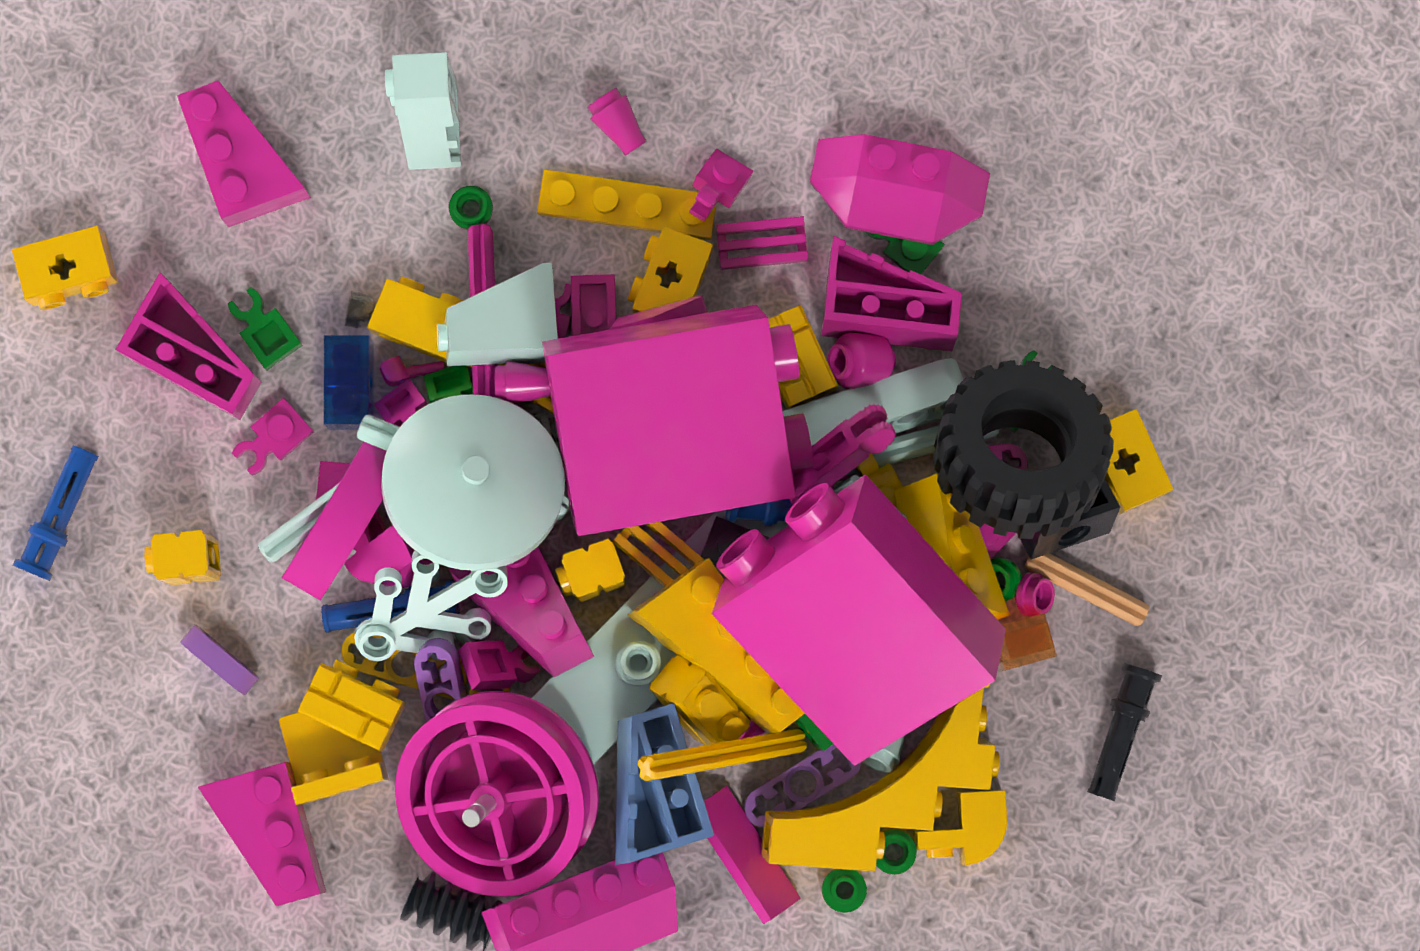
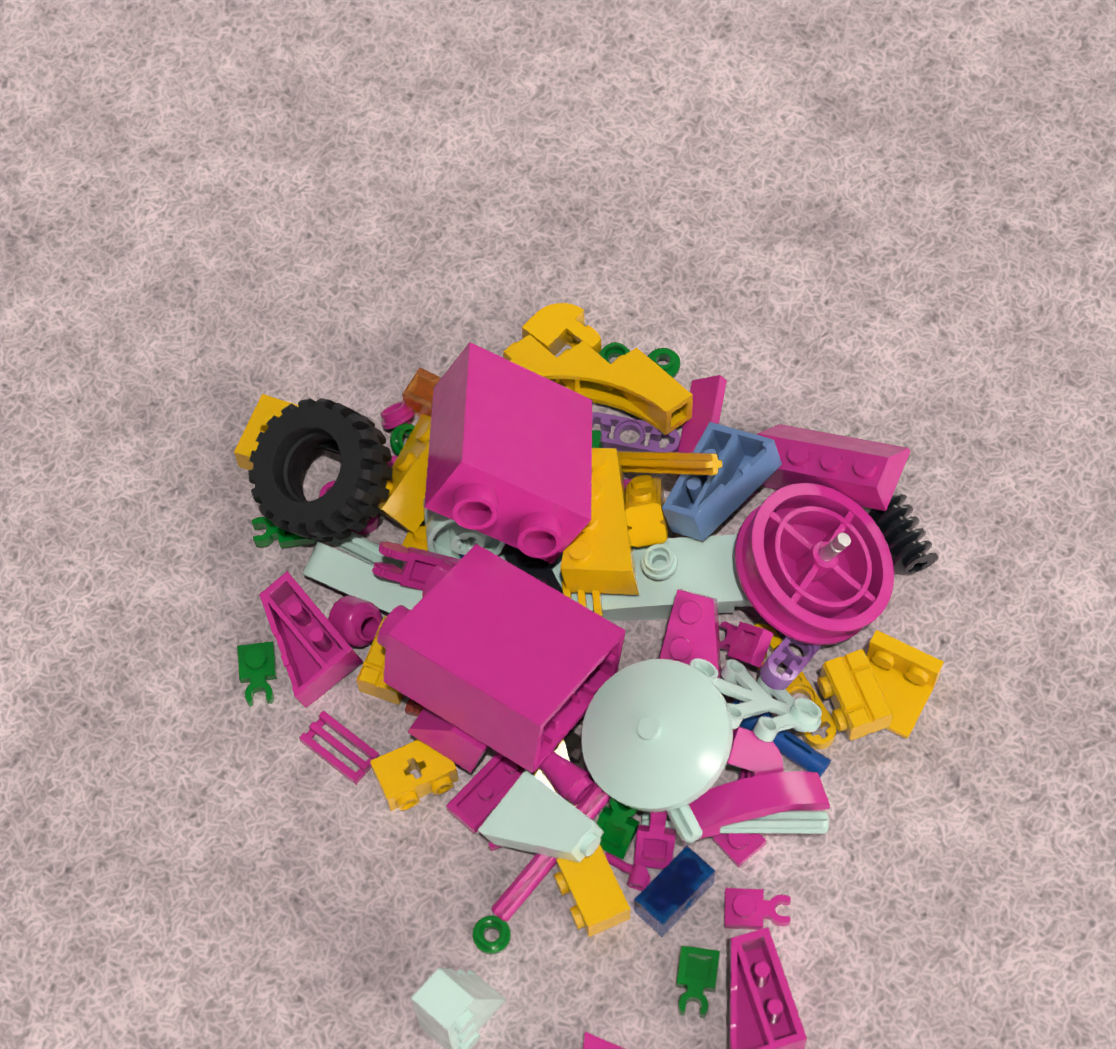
camera: 130 degrees left, 20 degrees down
blue pin [12,446,99,581] -> none
yellow brick [144,530,221,585] -> none
medium lavender beam [180,624,259,695] -> none
dark pink wedge [198,762,326,906] -> none
clear smoke hinge [344,291,376,329] -> none
yellow plate [537,169,717,240] -> none
yellow brick [555,539,627,602] -> none
dark pink cone [587,88,647,156] -> none
dark pink plate [689,148,753,222] -> none
dark pink wedge [810,134,990,245] -> none
light nougat axle [1025,553,1150,626] -> none
black pin [1087,663,1162,801] -> none

